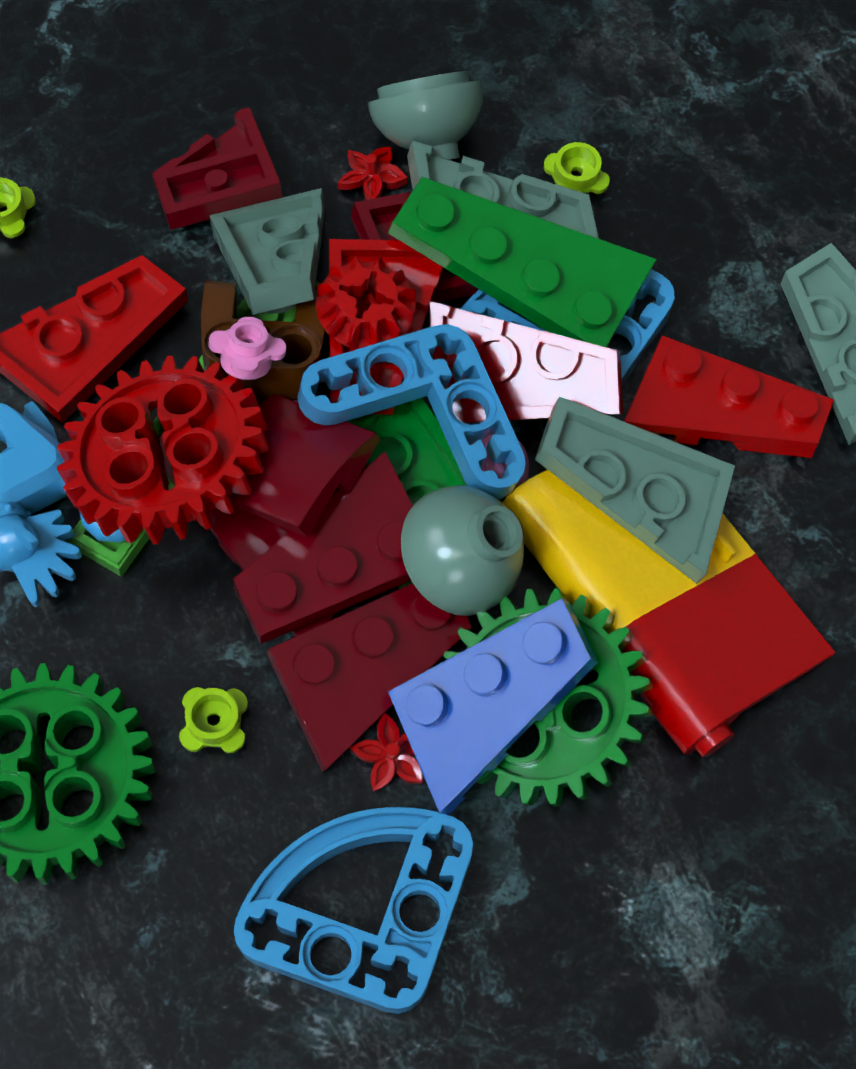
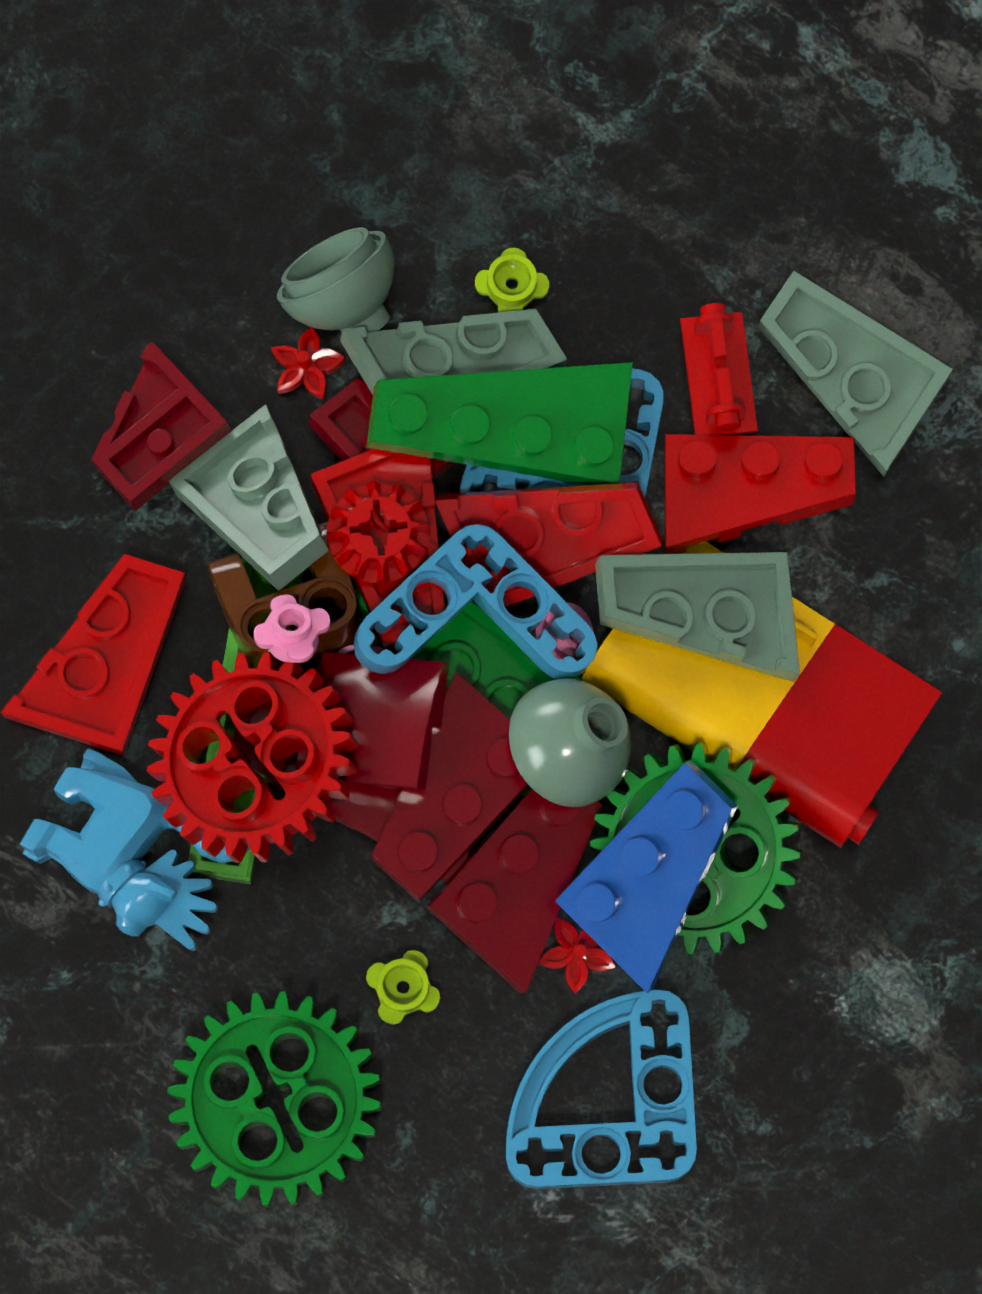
camera: 20 degrees left, 10 degrees up
none -> red hinge [680,303,758,435]

